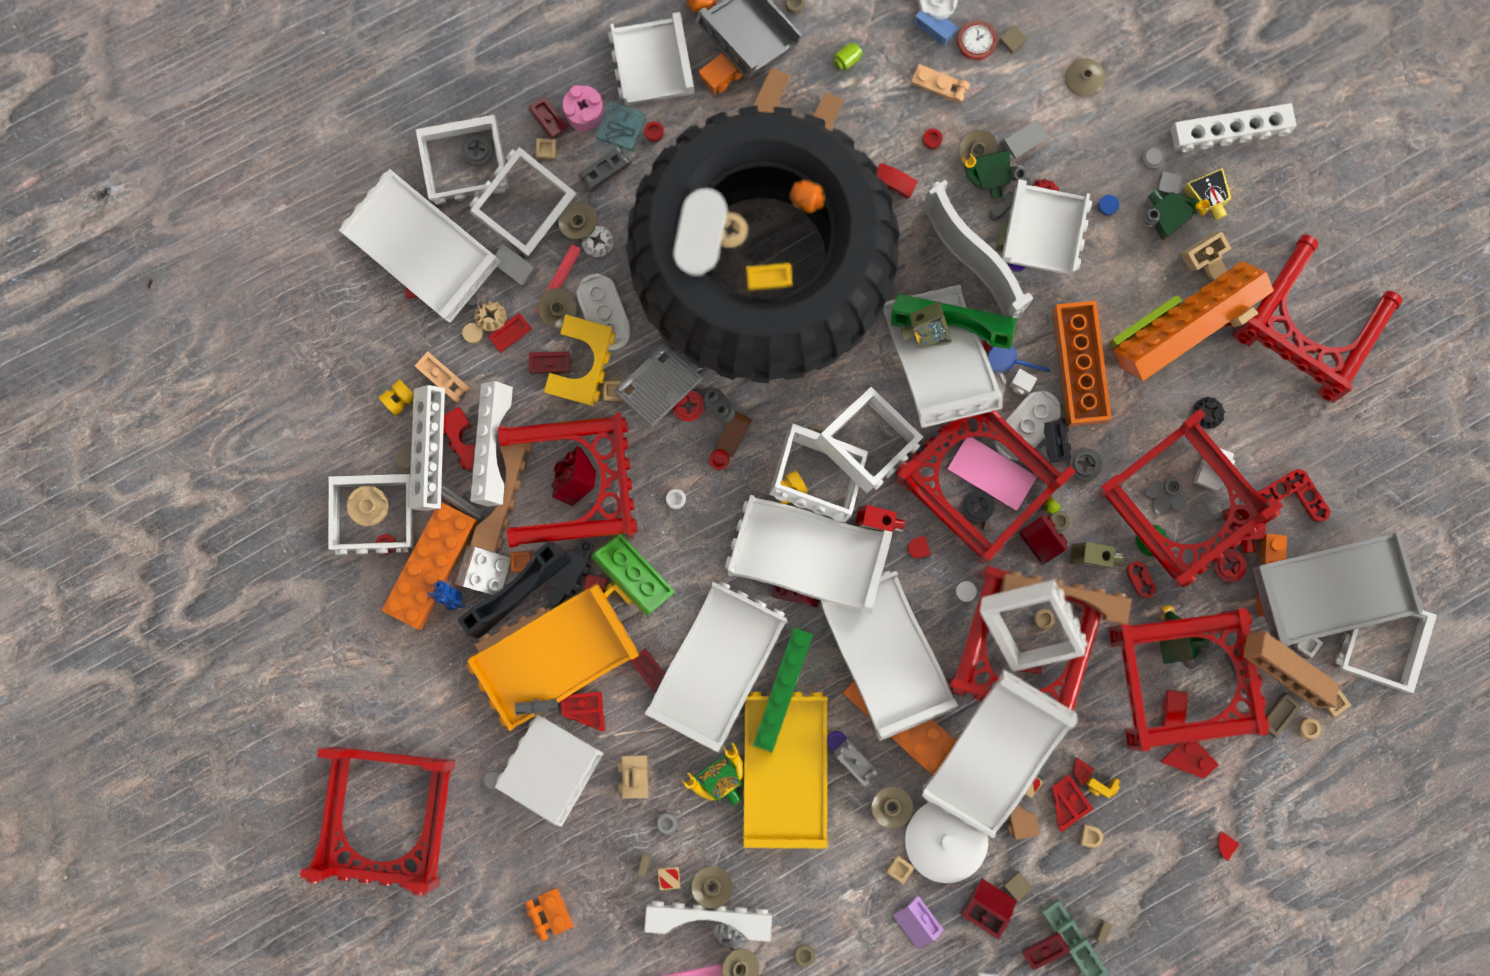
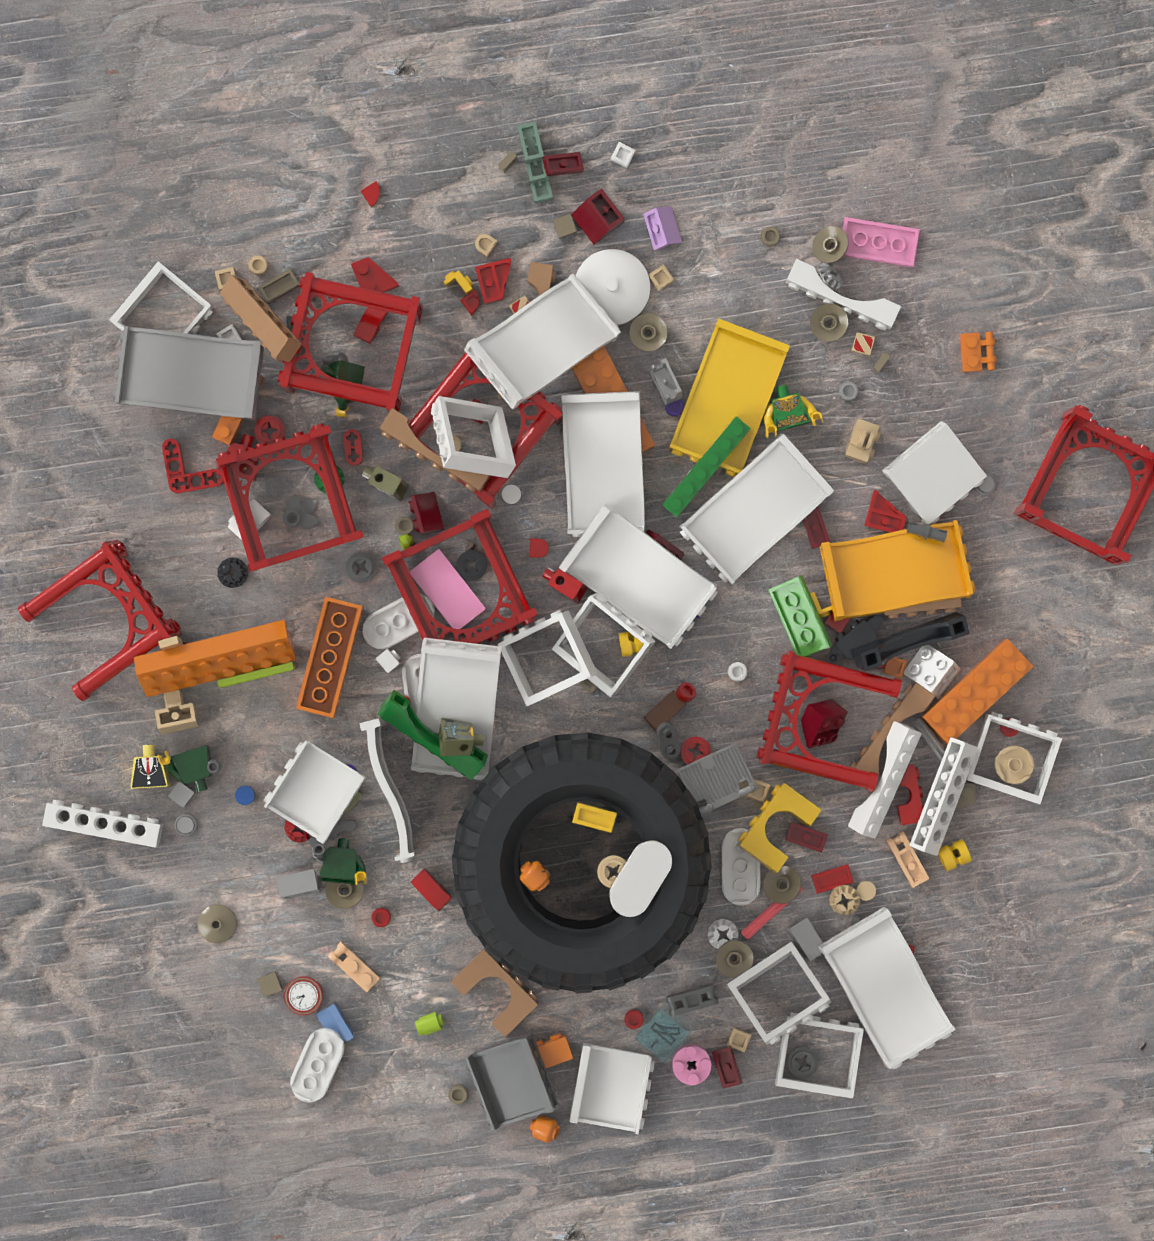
camera: 160 degrees left, 5 degrees up
blue hinge [427,581,466,610] -> none
blue piece [988,346,1051,372] -> none
black plate [1044,418,1071,463] -> none

